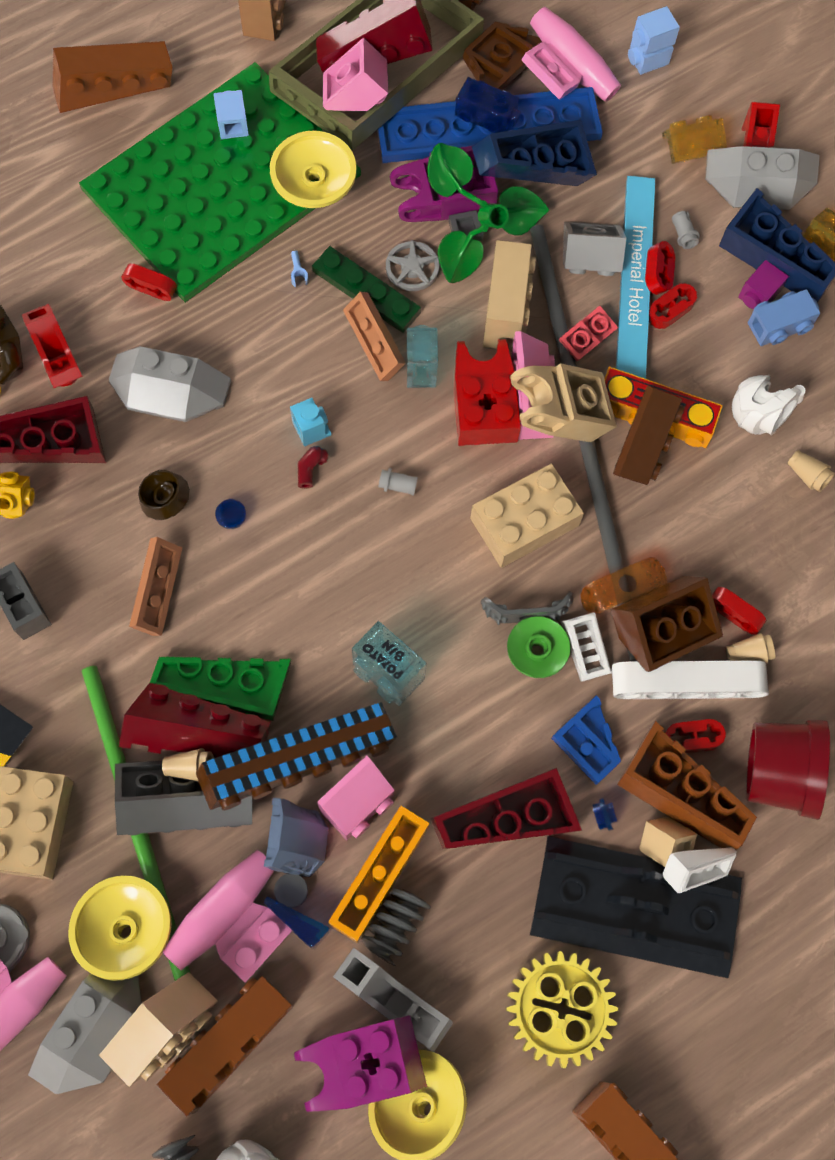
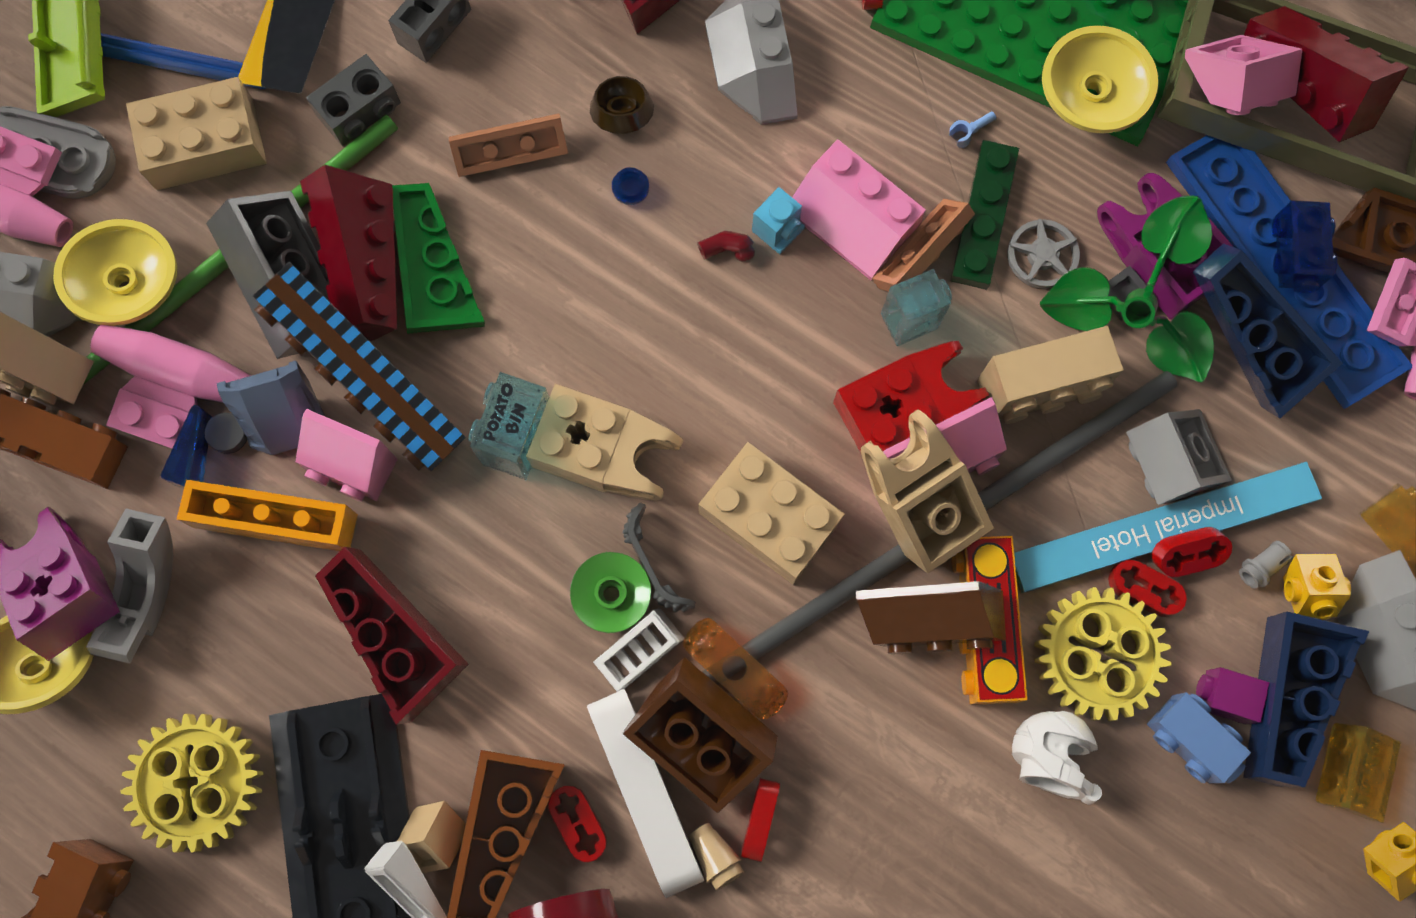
camera: 70 degrees right, 5 degrees up
tan cone [162,748,214,781] -> none
dark grey piece [361,888,431,966] -> none
light grey pin [378,468,418,496] -> none
blue wing [551,695,621,785] -> none
coral slope [558,306,618,362] -> none
clear blue plate [592,798,618,831] -> none
tan cone [787,450,835,492] -> none
none -> dark grey brick [306,54,401,146]
none -> tan brick [526,384,683,501]
none -> bright pink slope [792,139,926,280]
none -> light yellow gear [1034,587,1171,721]
none -> yellow brick [1283,554,1351,620]

